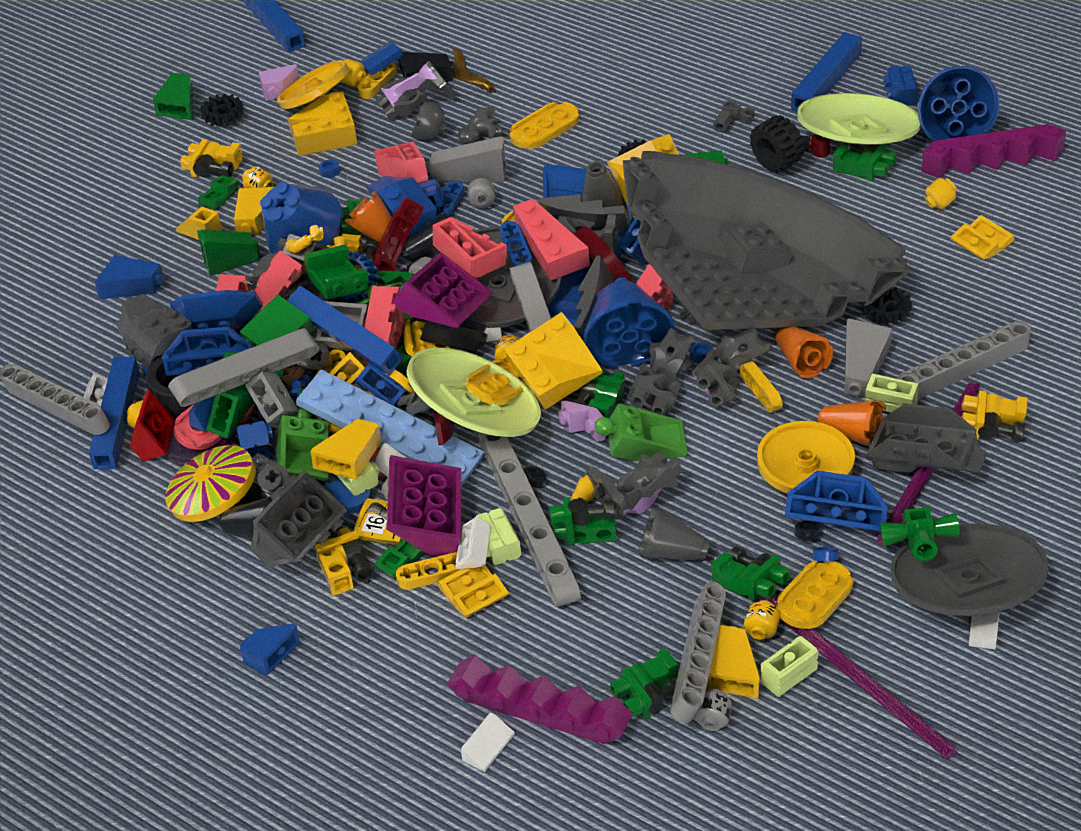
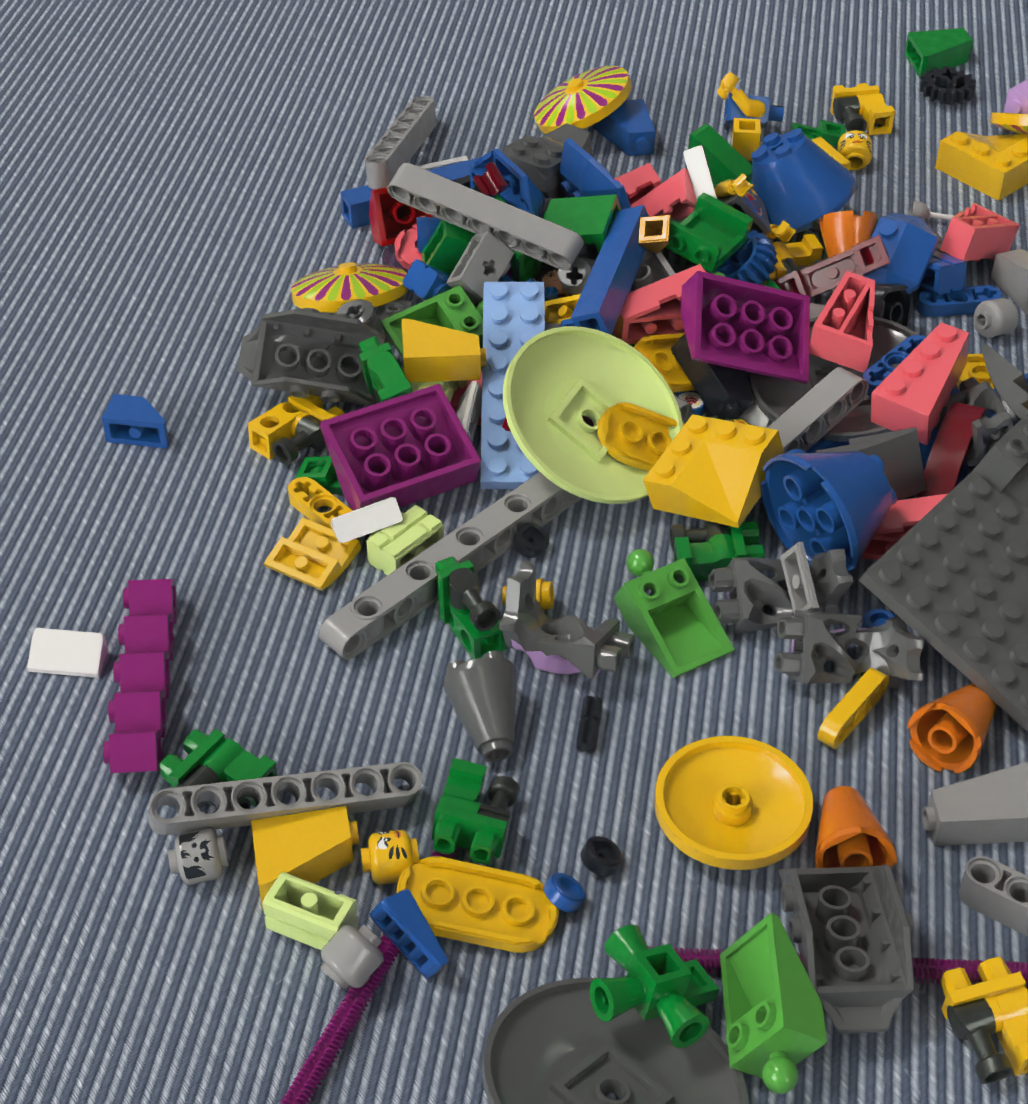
camera: 60 degrees right, 0 degrees up
blue tile [319,160,340,178] -> none
lavender slope [559,401,605,442] -> none
blue wedge [785,470,888,531] -> none
yellowish green brick [866,374,919,412] -> none
none -> light grey head [320,924,384,990]
none -> green hips [359,336,413,403]
none -> blue slope [369,888,448,980]
none -> dark red piece [473,162,509,197]
none -> dish [534,66,632,134]
none -> black piece [576,695,603,753]
none -> pearl gold slope [638,215,671,254]
none -> white slope [683,145,717,200]
none -> torso [717,72,784,128]
none -> bright green slope [720,913,827,1094]
none -> light grey slope [780,542,819,612]
none -> light grey hinge [909,201,954,221]

